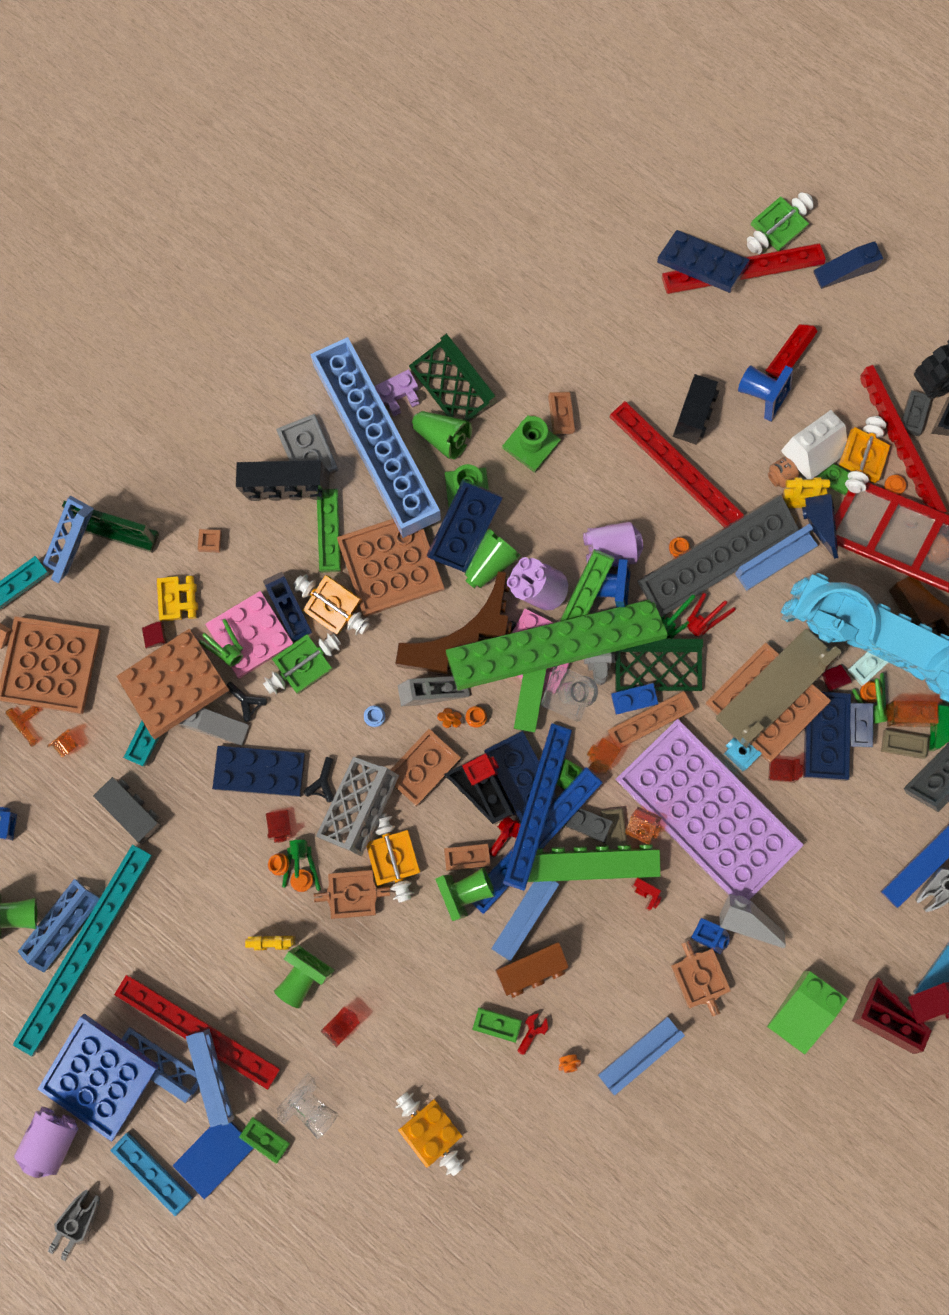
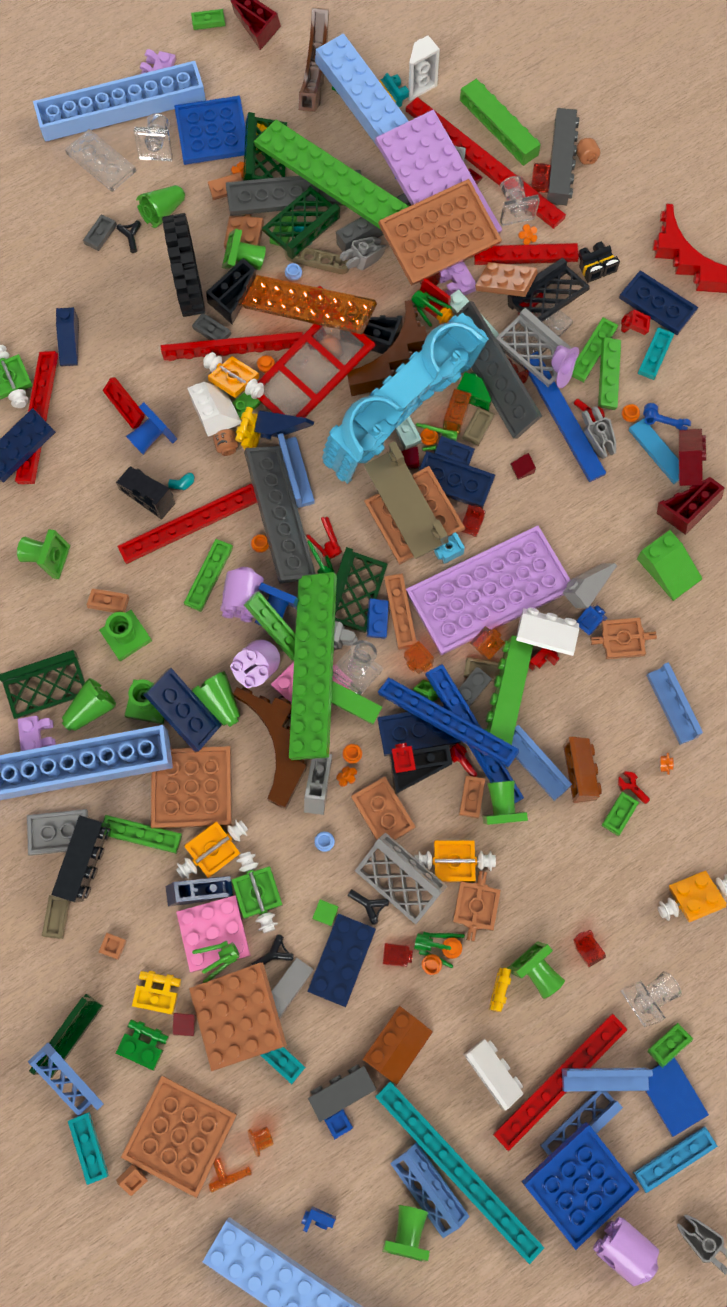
camera: 70 degrees left, 5 degrees down
none -> bright green plant [17,529,70,579]
none -> dark tan tile [42,895,70,939]
none -> green plate [115,1019,169,1071]
none -> teal arm [168,473,195,490]
none -> bright green tile [184,539,233,612]
none -> bright green tile [312,900,339,927]
none -> blue tile [324,1109,353,1140]
none -> dark orange slope [363,1006,433,1085]
none -> white slope [463,1039,524,1111]
none -> dark red slope [510,453,536,480]
none -> white slope [516,608,579,656]

